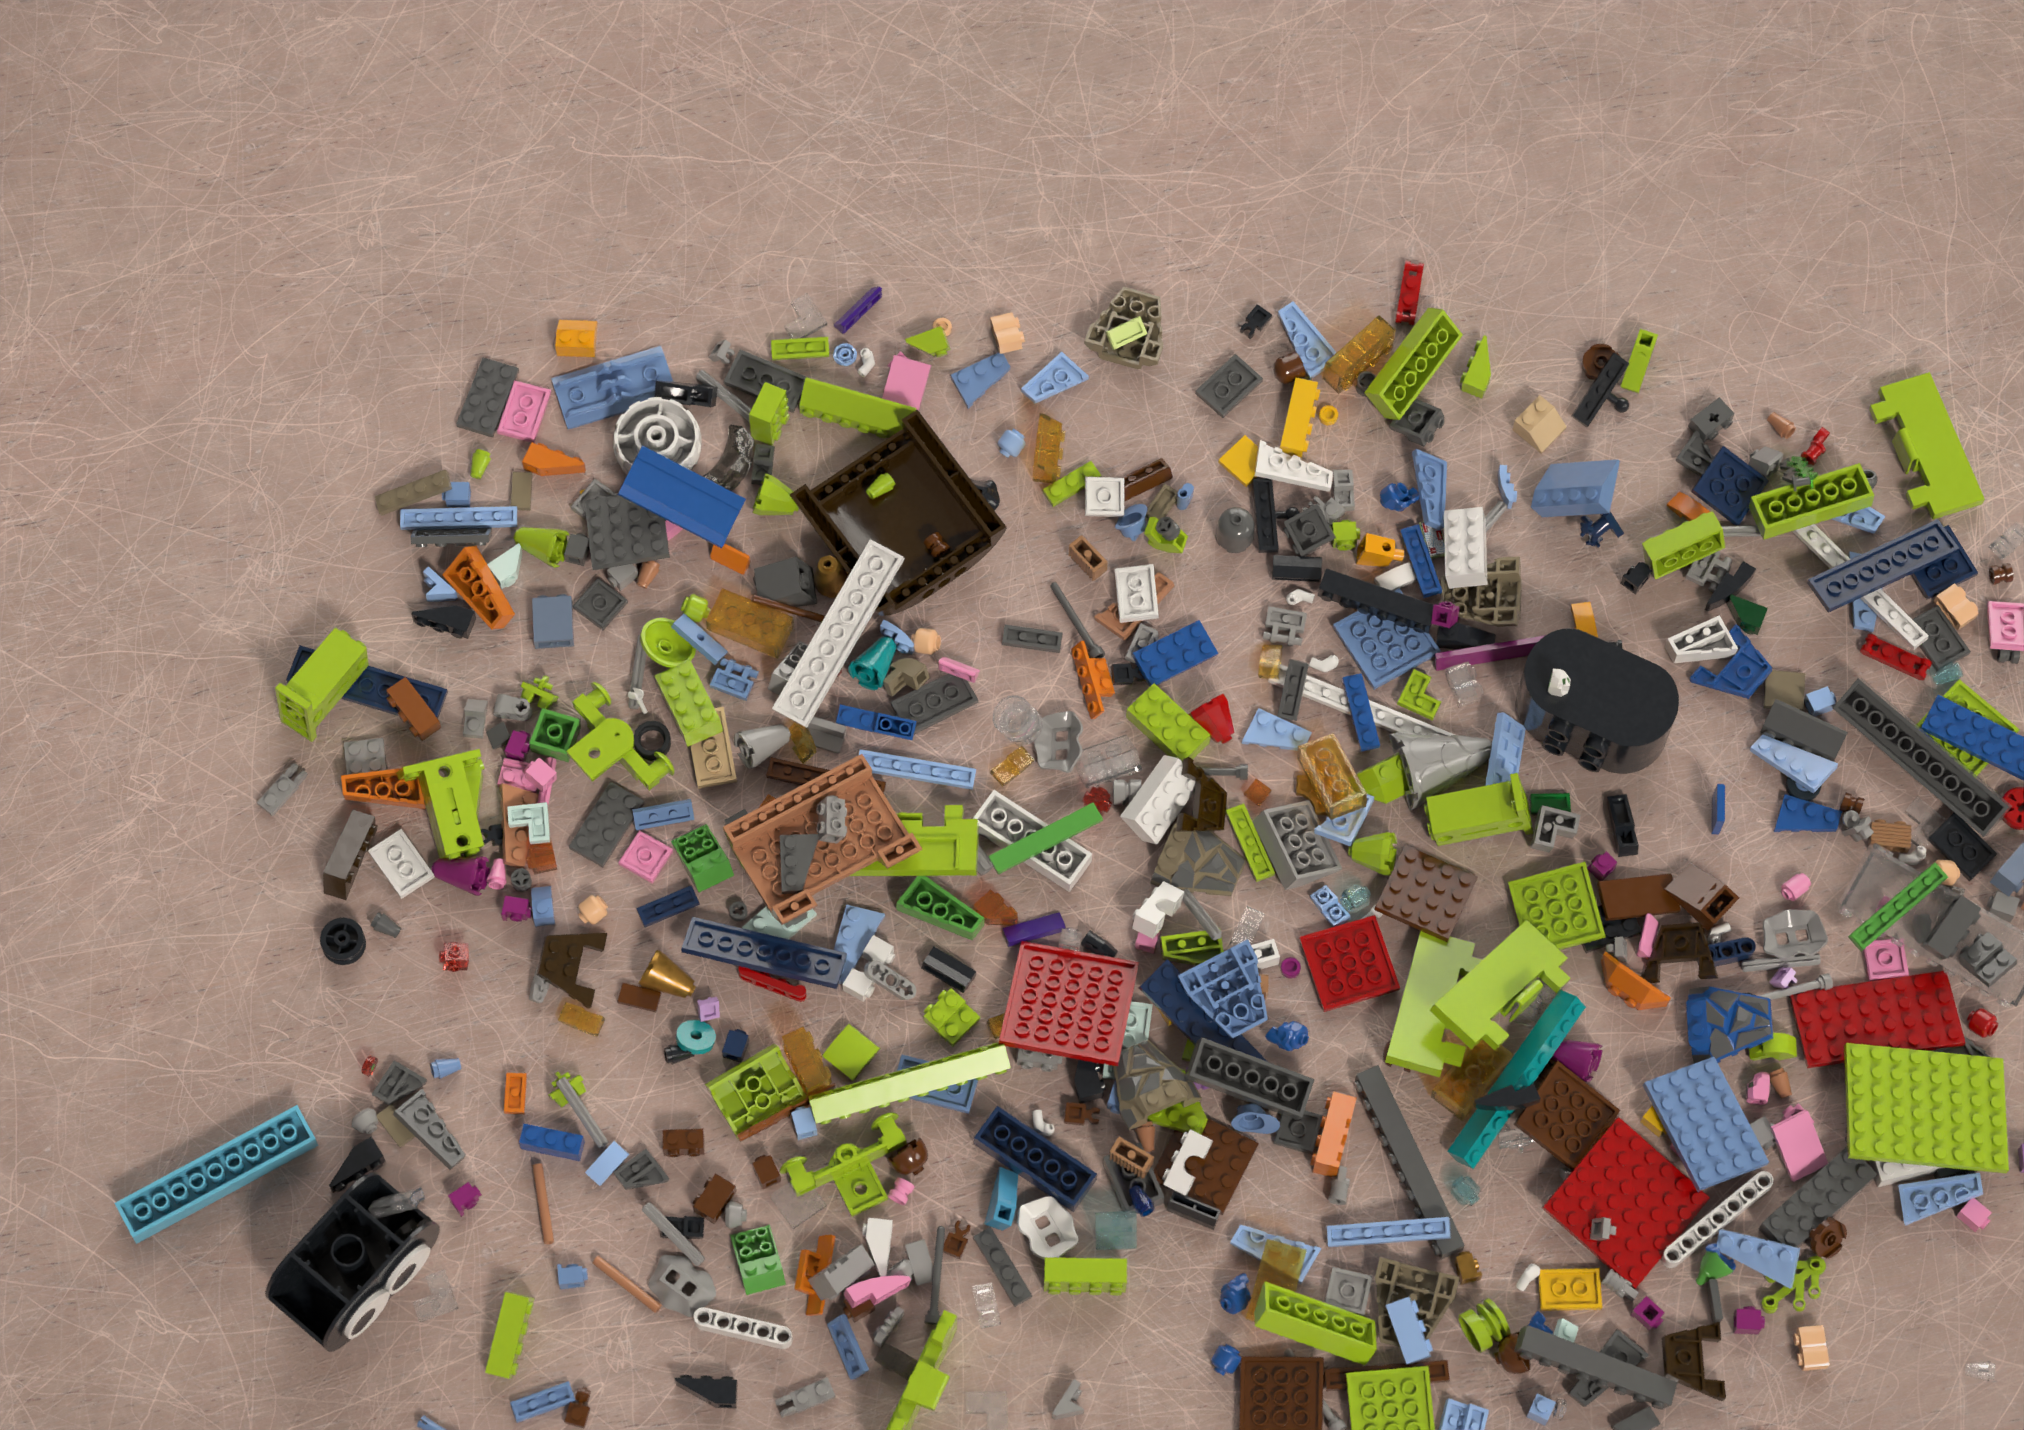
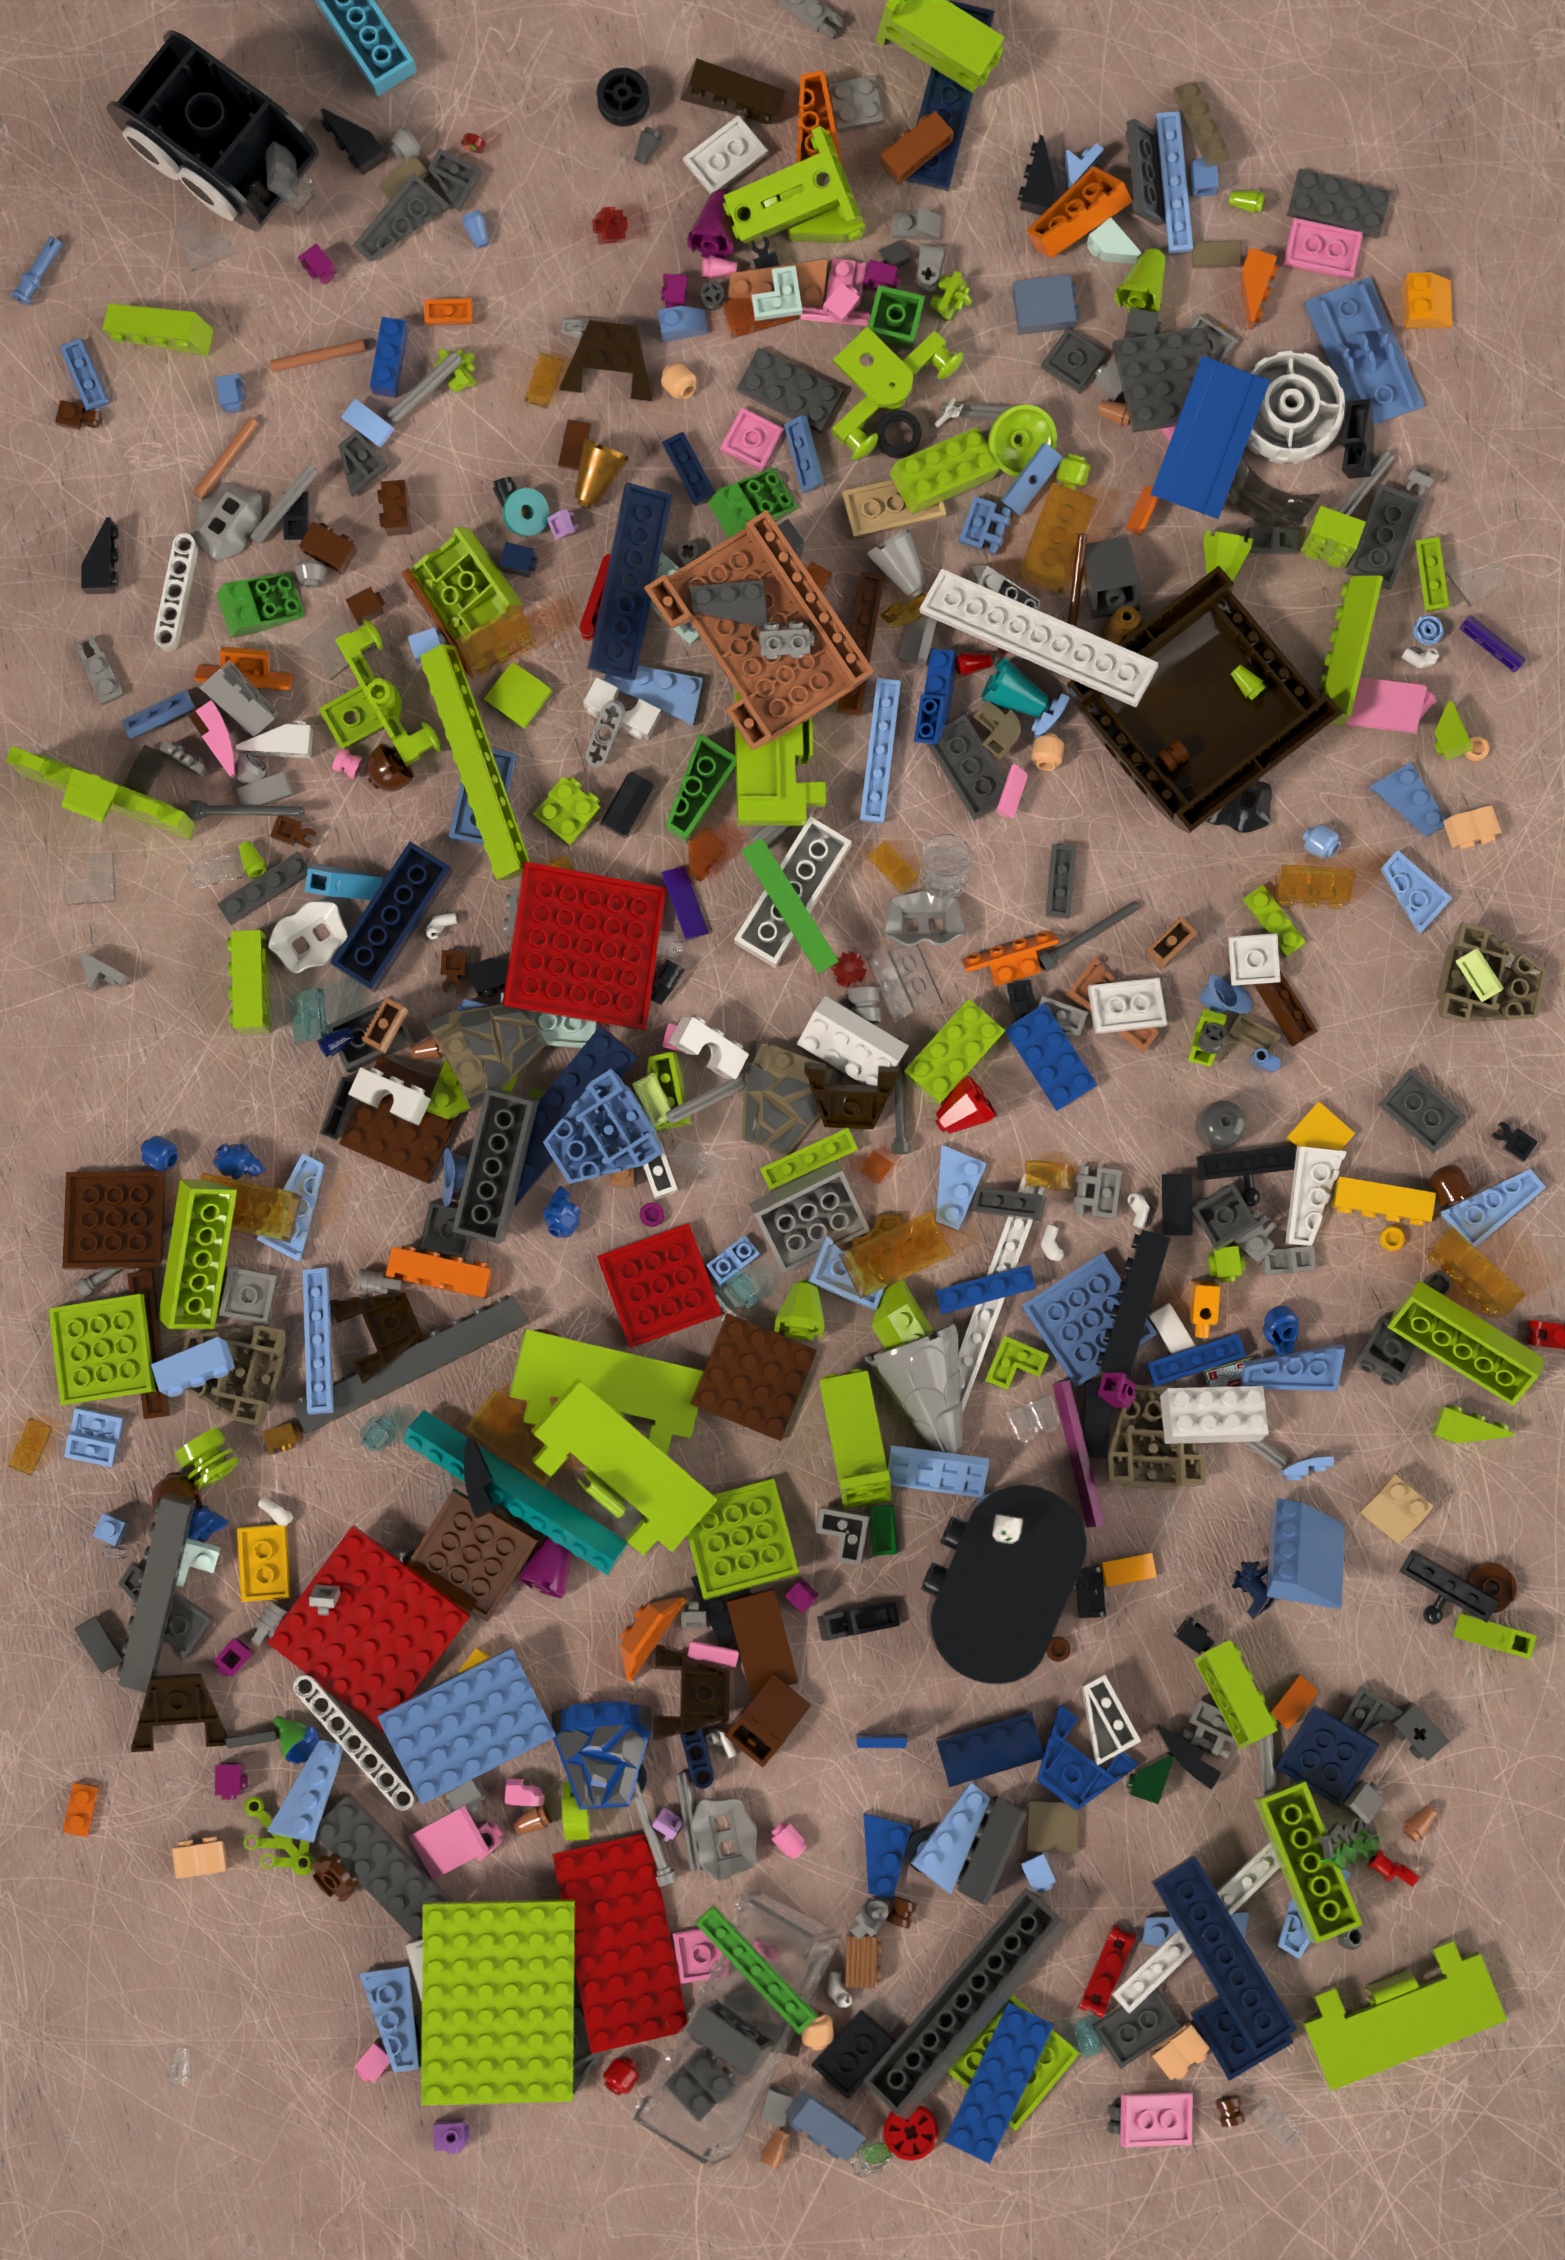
camera: 90 degrees right, 15 degrees up
none -> lime cone [238,841,267,879]
none -> dark brown wing [330,1292,423,1384]
none -> yellowish green tile [631,1073,672,1127]
none -> dark blue slope [935,1710,1043,1787]
none -> red cone [955,652,992,676]

